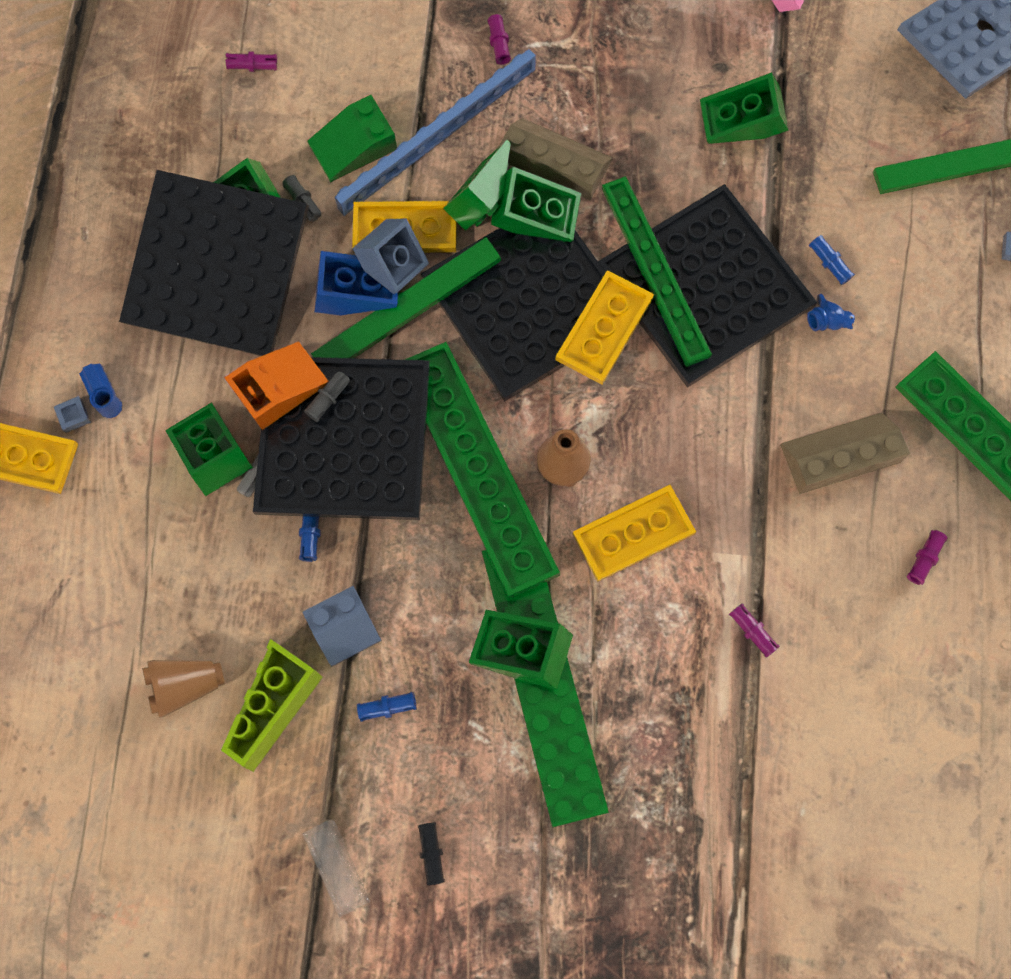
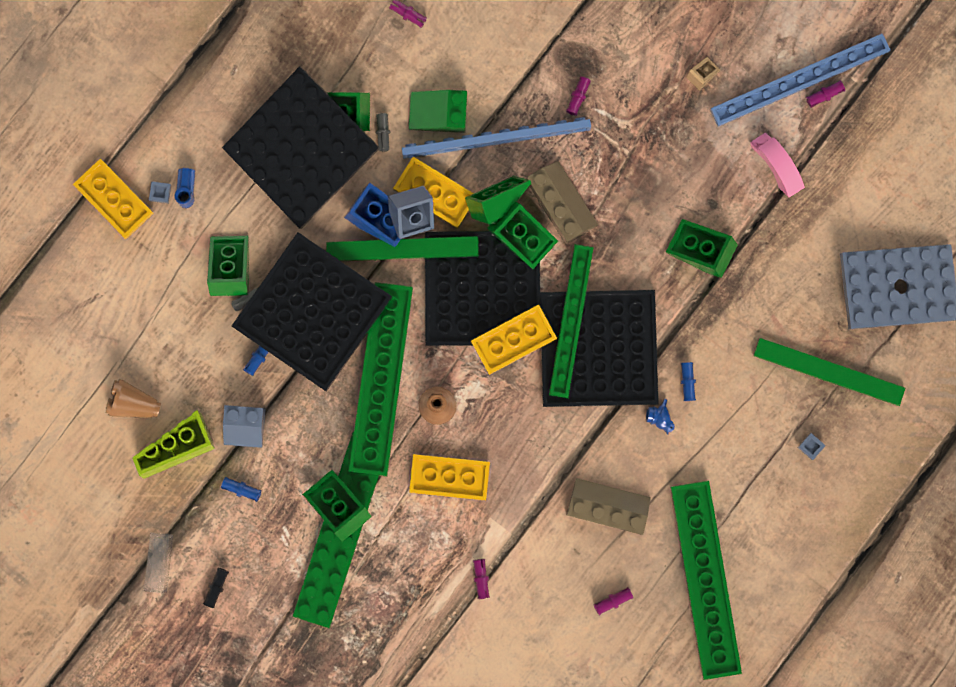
camera: 30 degrees right, 10 degrees up
orange slope [224,341,329,430] -> none
dark grey axle [304,372,350,422] -> none

